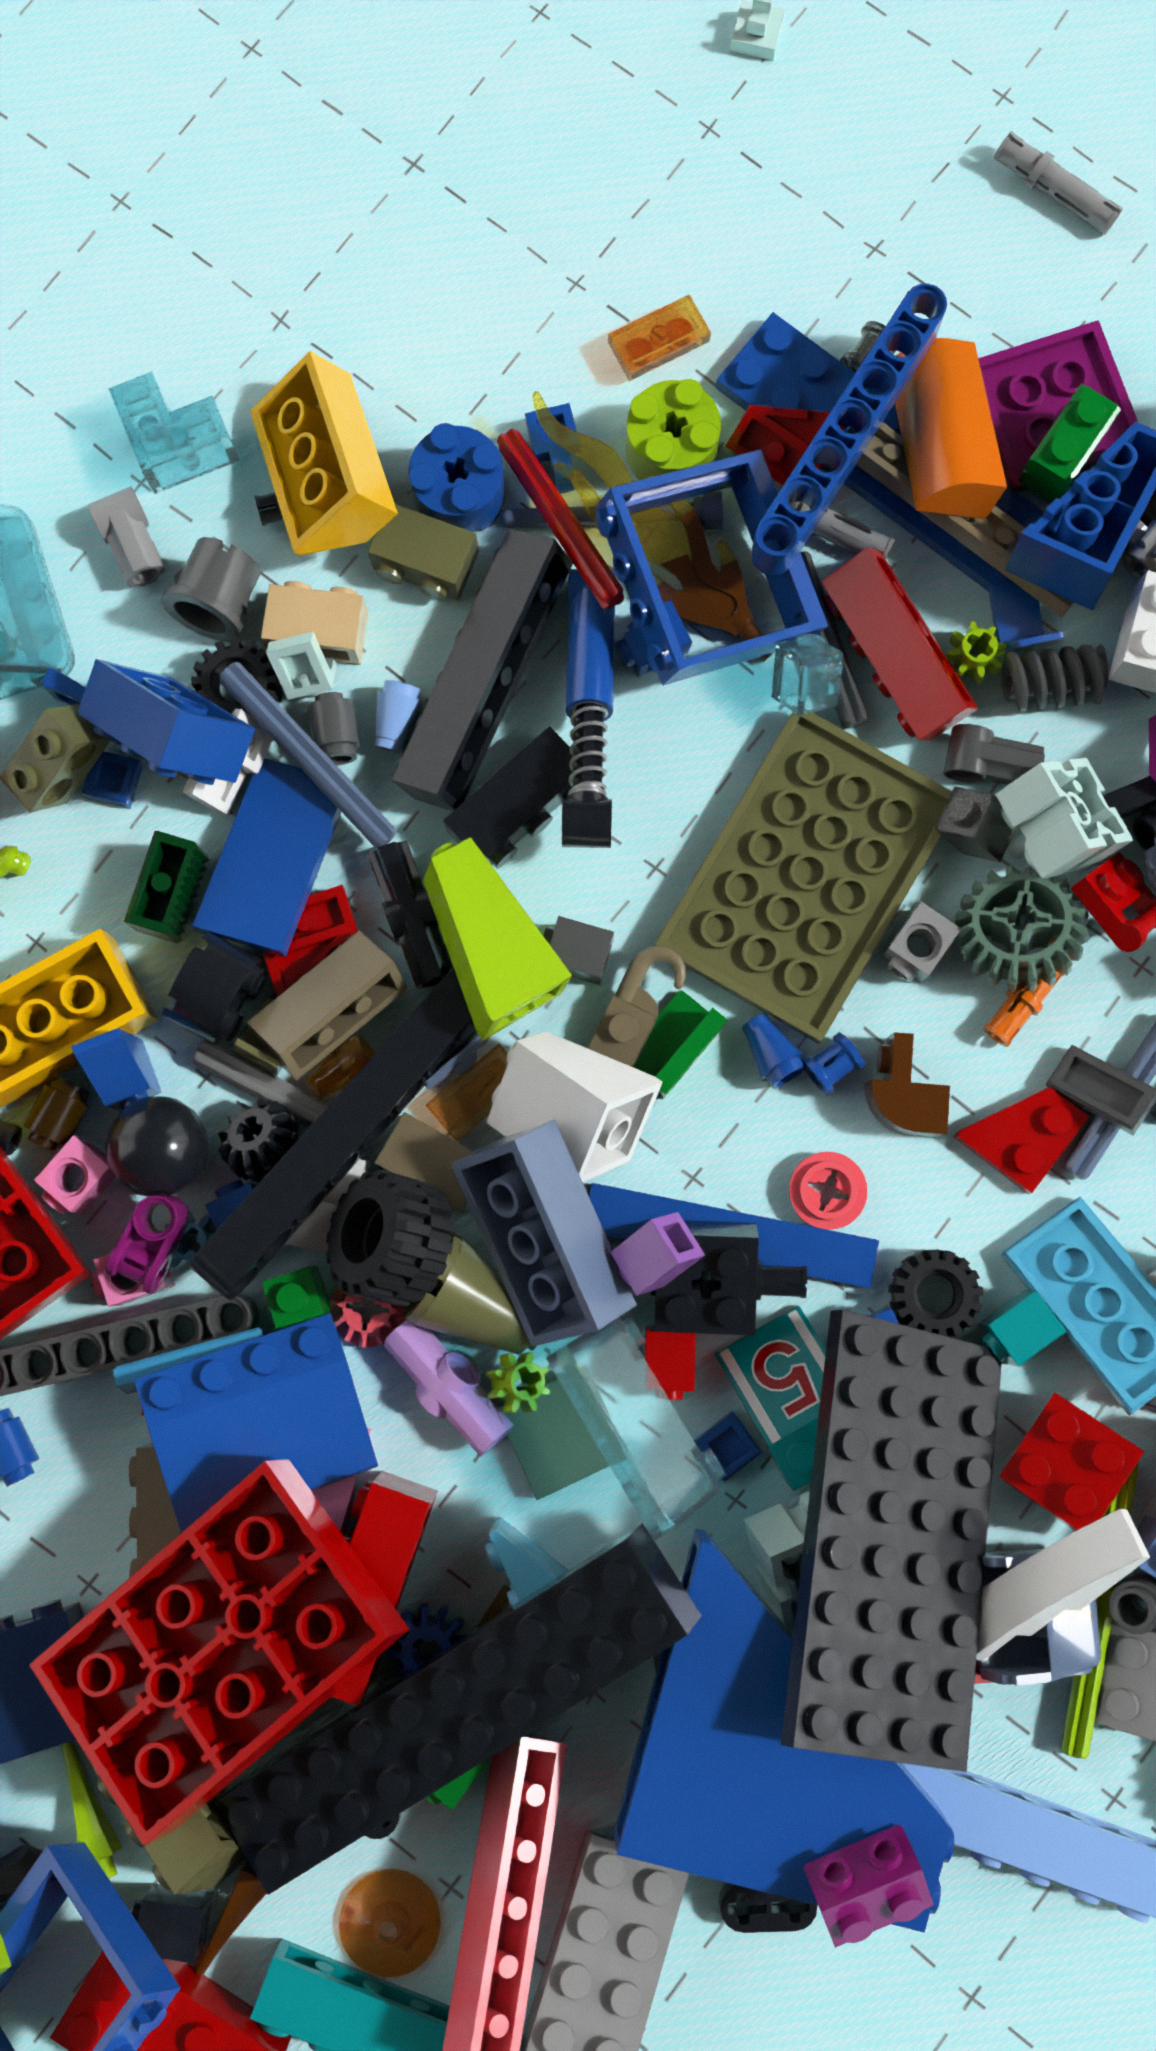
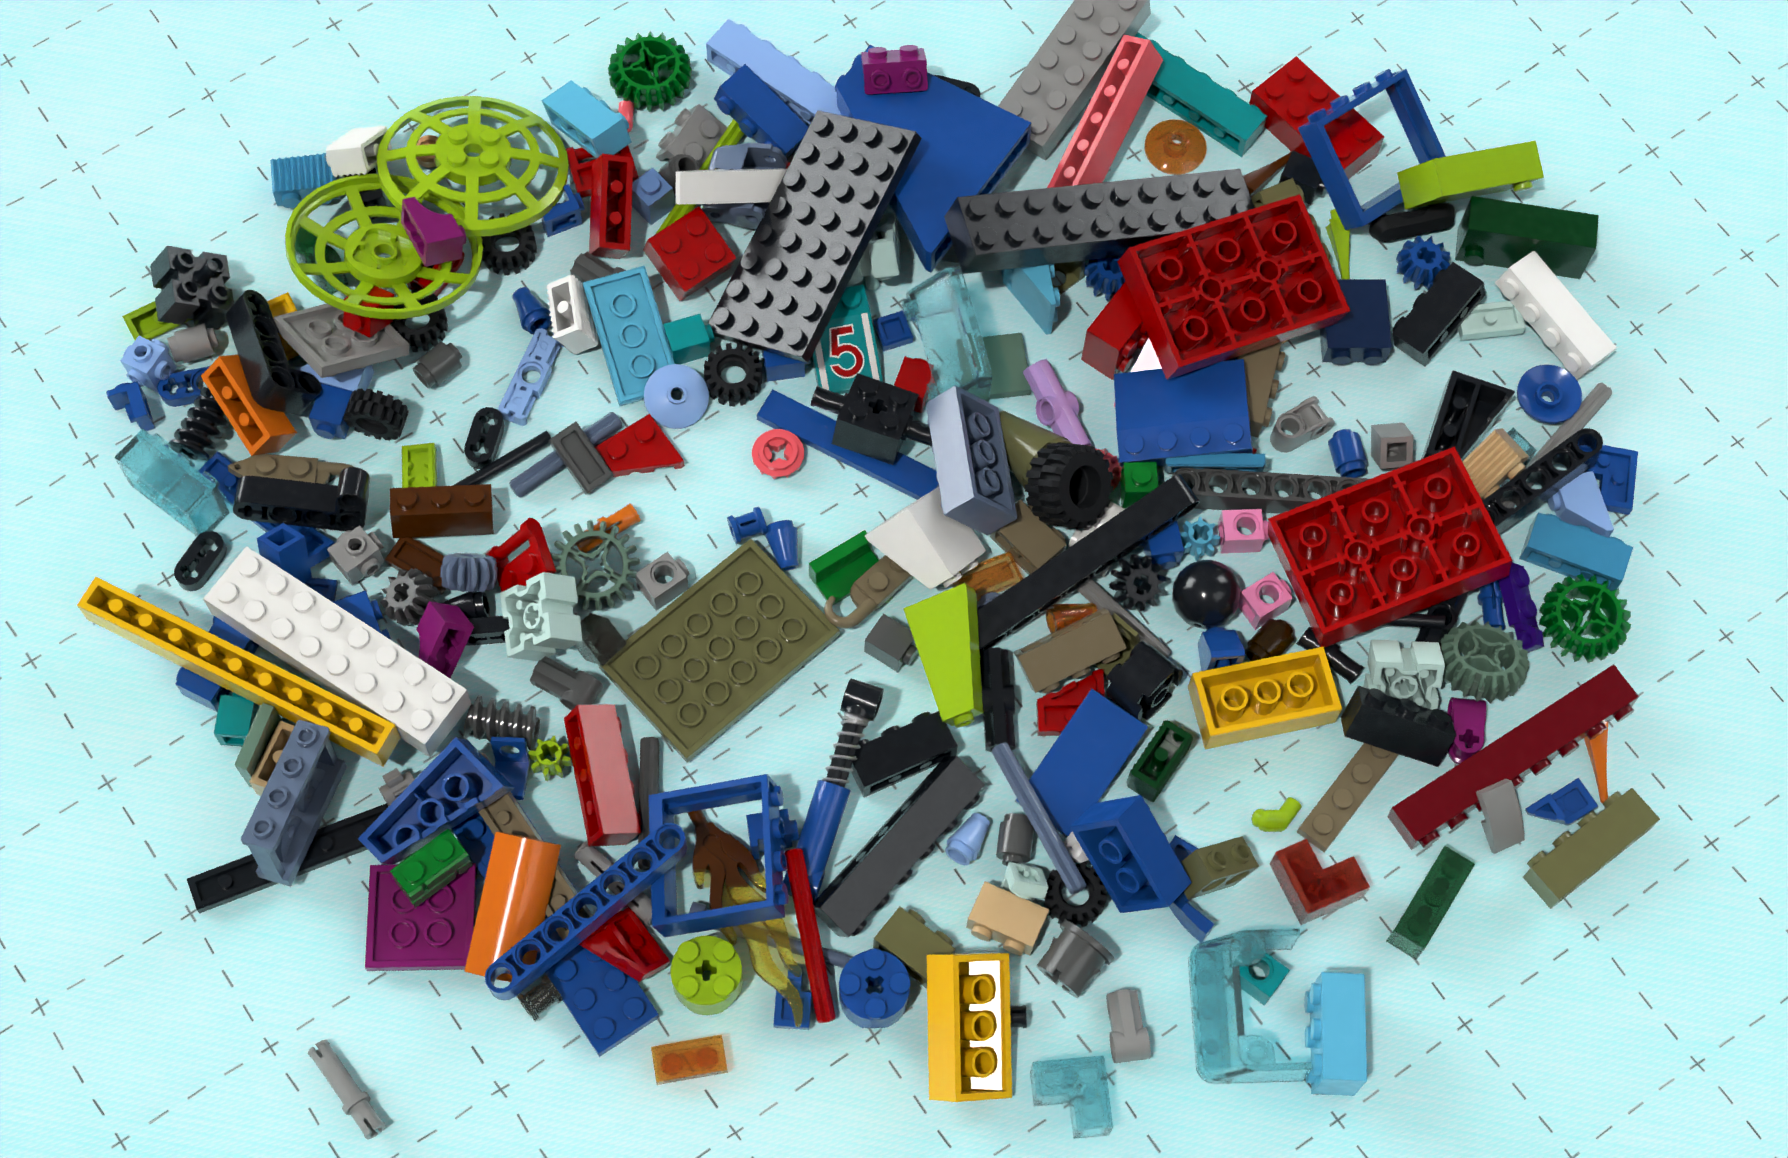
camera: 170 degrees left, 15 degrees down
magenta piece [105,1195,190,1295] -> none
lime gear [486,1352,550,1414] -> none
medium lavender brick [610,1212,705,1296] -> none
clear light blue brick [771,634,843,716] -> none
reddish brown brick [865,1032,950,1138] -> none
none -> light blue dish [644,364,709,429]
none -> blue brick [714,64,809,159]
none -> light grey piece [1270,396,1335,453]

